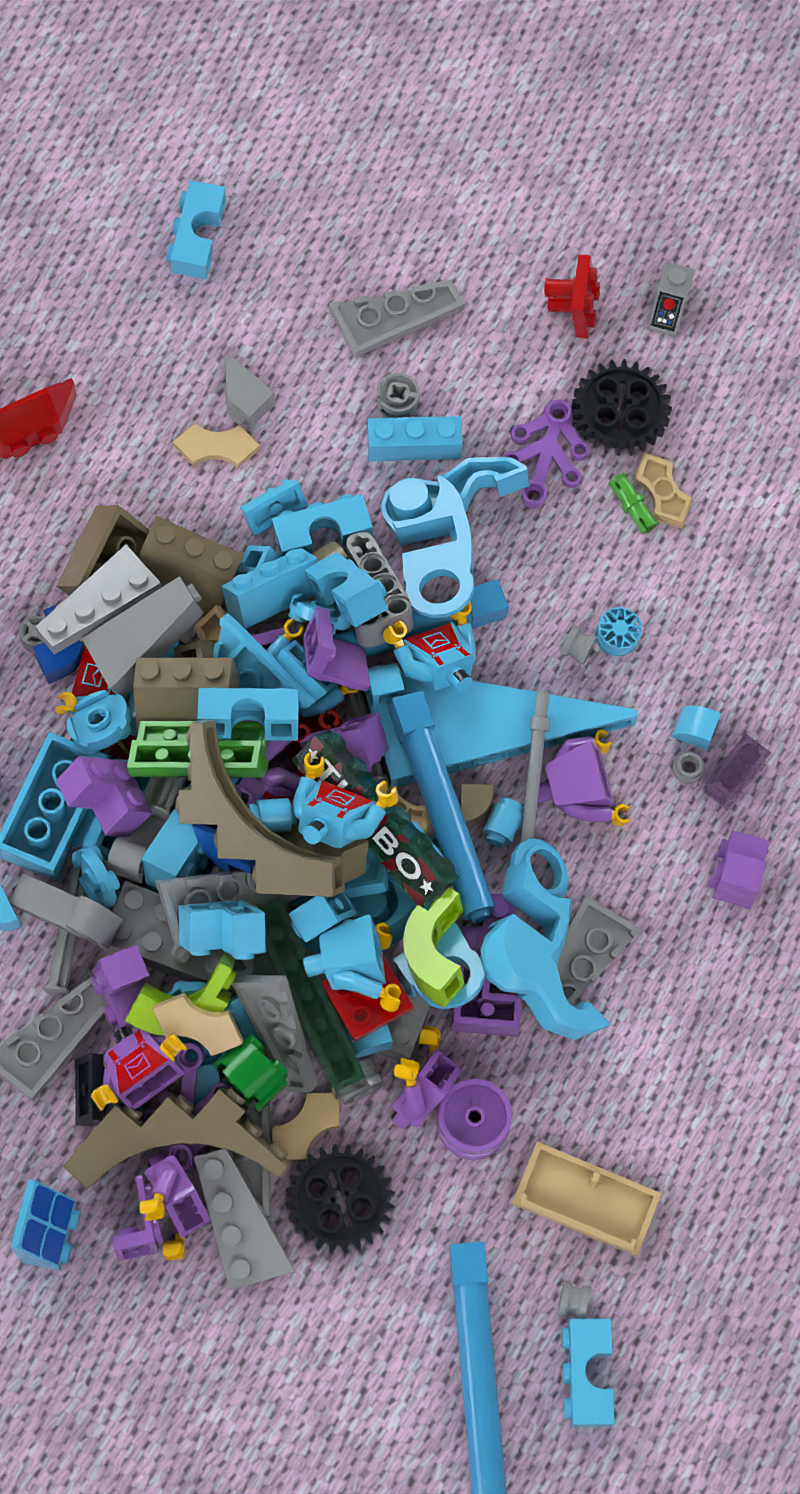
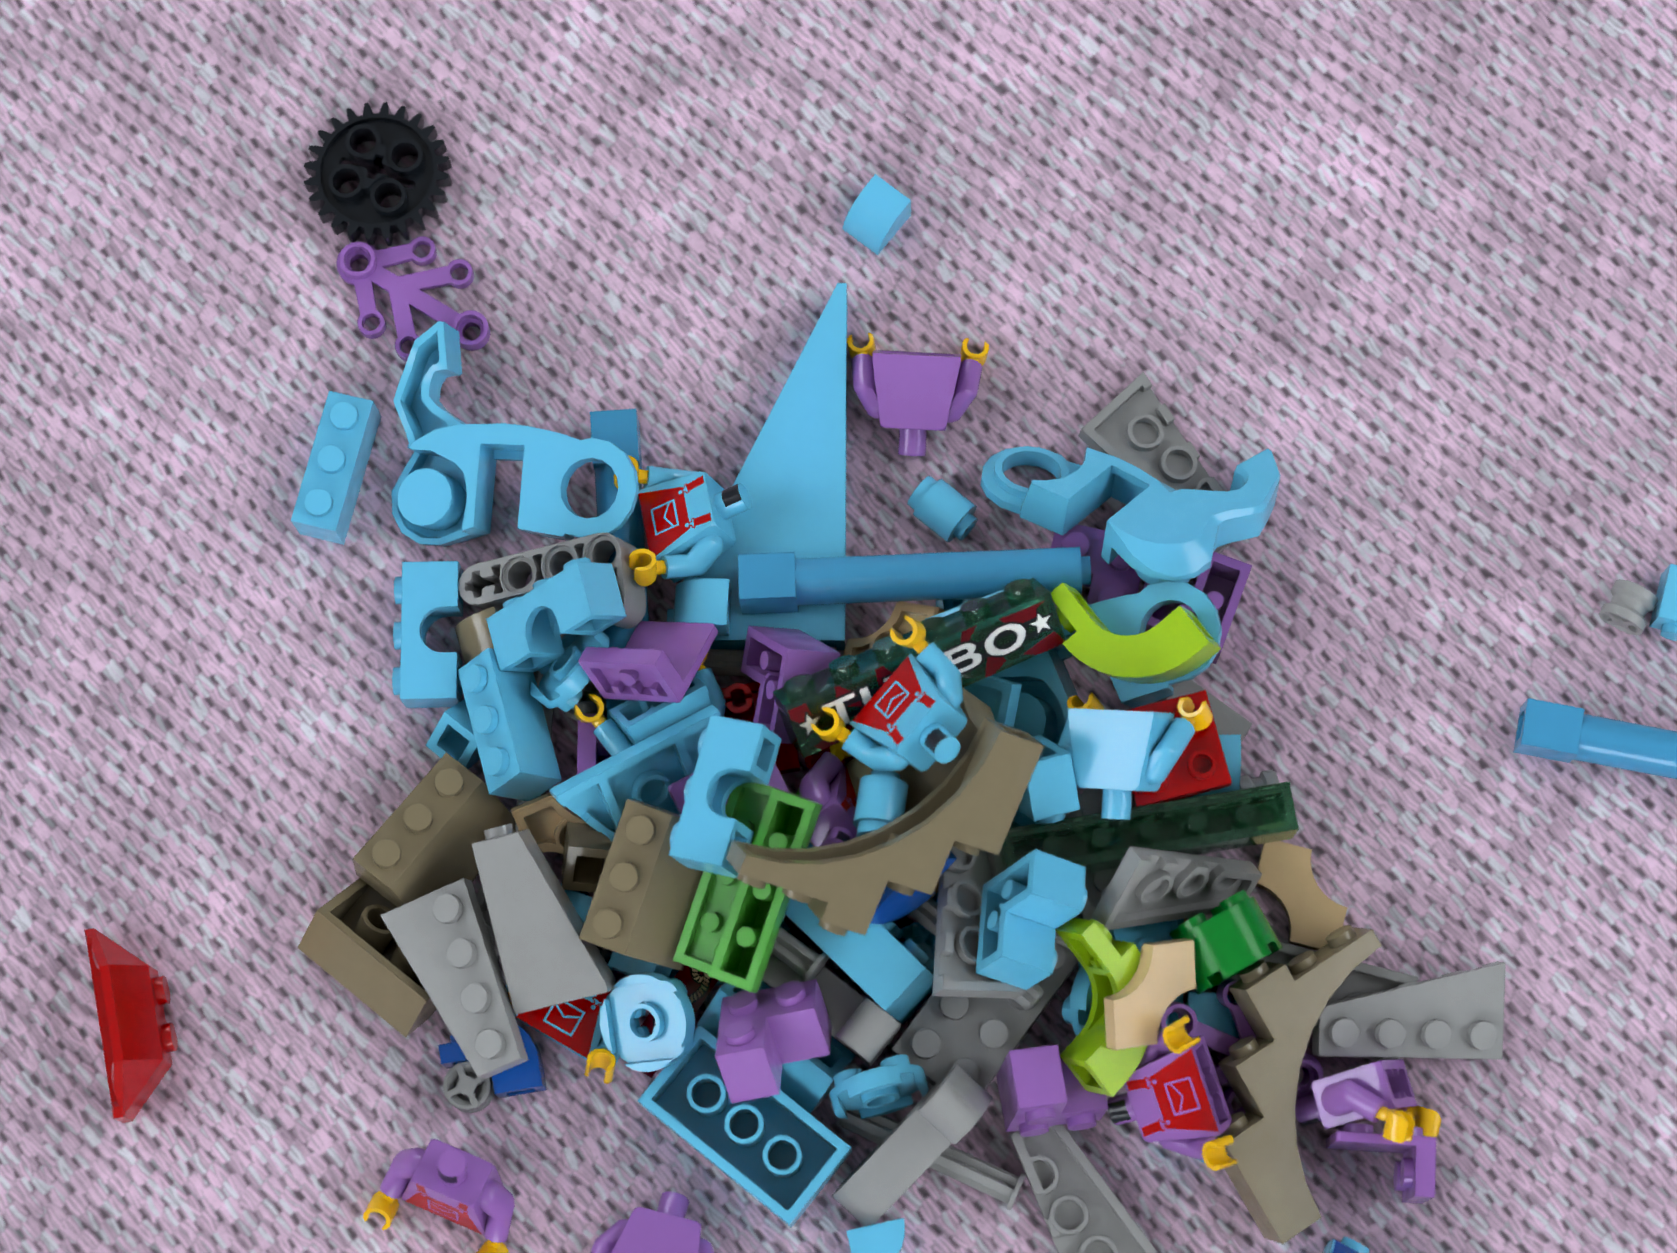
camera: 65 degrees left, 5 degrees up
black plate [75,1053,106,1126] -> none
tan tile [173,423,260,468] -> none
light grey slope [225,355,275,429] -> none
medium azure plate [240,479,308,536] -> none
black gear [285,1144,395,1256] -> none
light grey wing [328,280,464,358] -> none
light grey wheel [377,373,419,418] -> none
medium lavender torso [391,1025,462,1129] -> none
medium lavender wheel [436,1078,512,1161] -> none
dark tan brick [460,784,494,829] -> none
tan container [511,1142,662,1257] -> none
light grey bar [520,691,550,863] -> none
red plate [544,255,600,339] -> none
light grey wheel [561,625,597,664] -> none
medium azure wheel [595,607,642,656] -> none
bright green pin [608,472,659,535] -> none
tan tile [634,452,693,529] -> none
light grey slope [647,261,695,337] -> none
light grey plate [673,752,705,784] -> none
clear purple brick [702,733,771,811] -> none
medium lavender brick [709,830,770,909] -> none

